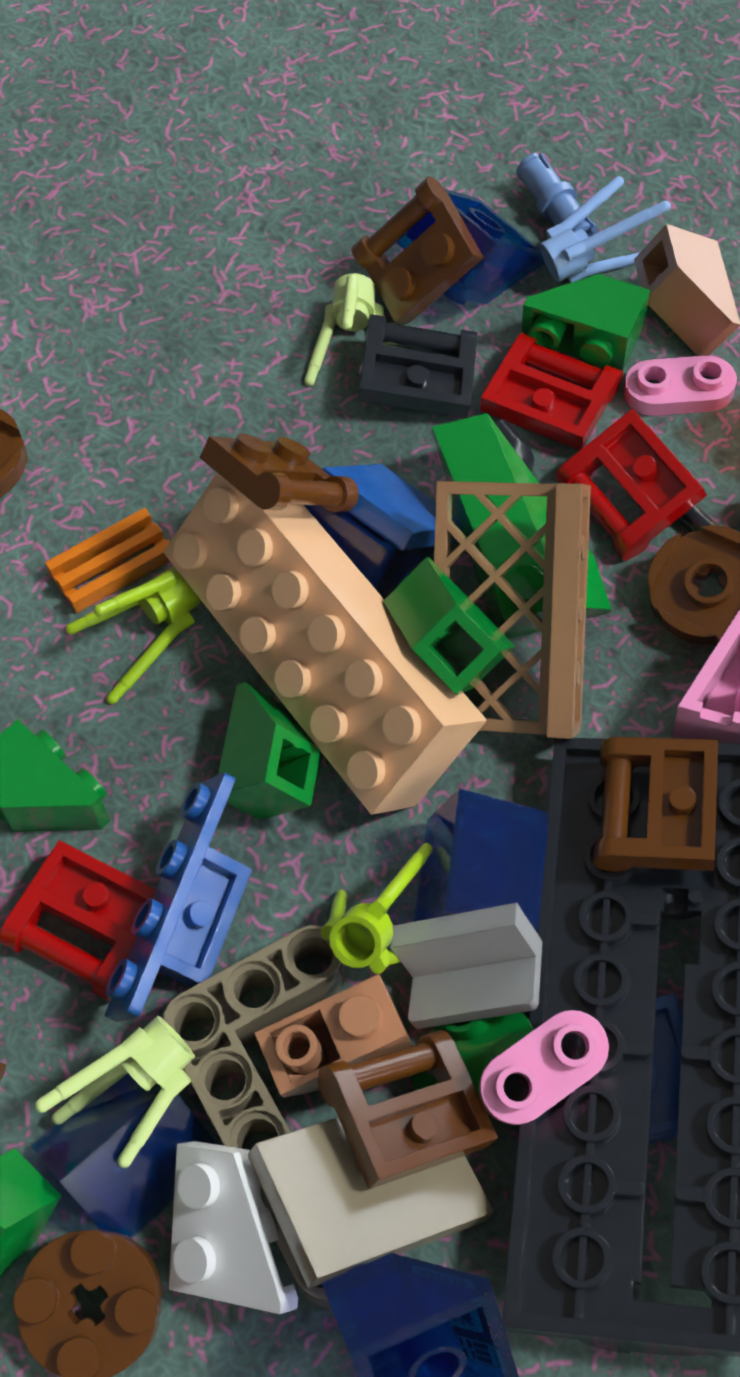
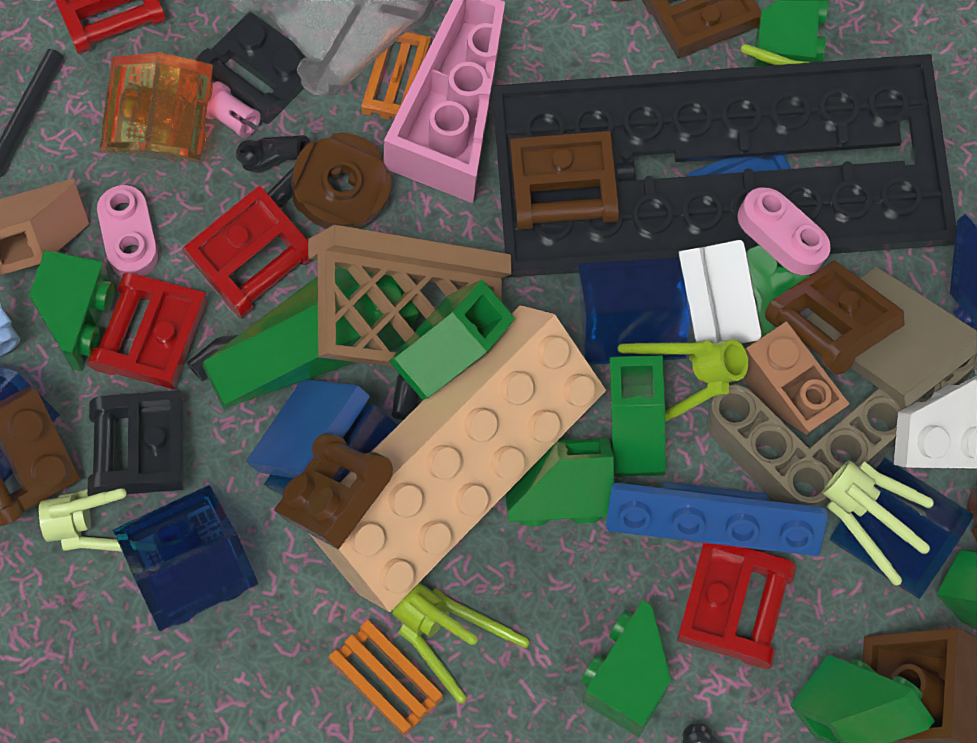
camera: 105 degrees left, 5 degrees up
none -> clear blue slope [113,485,259,632]
none -> green slope [610,355,666,477]

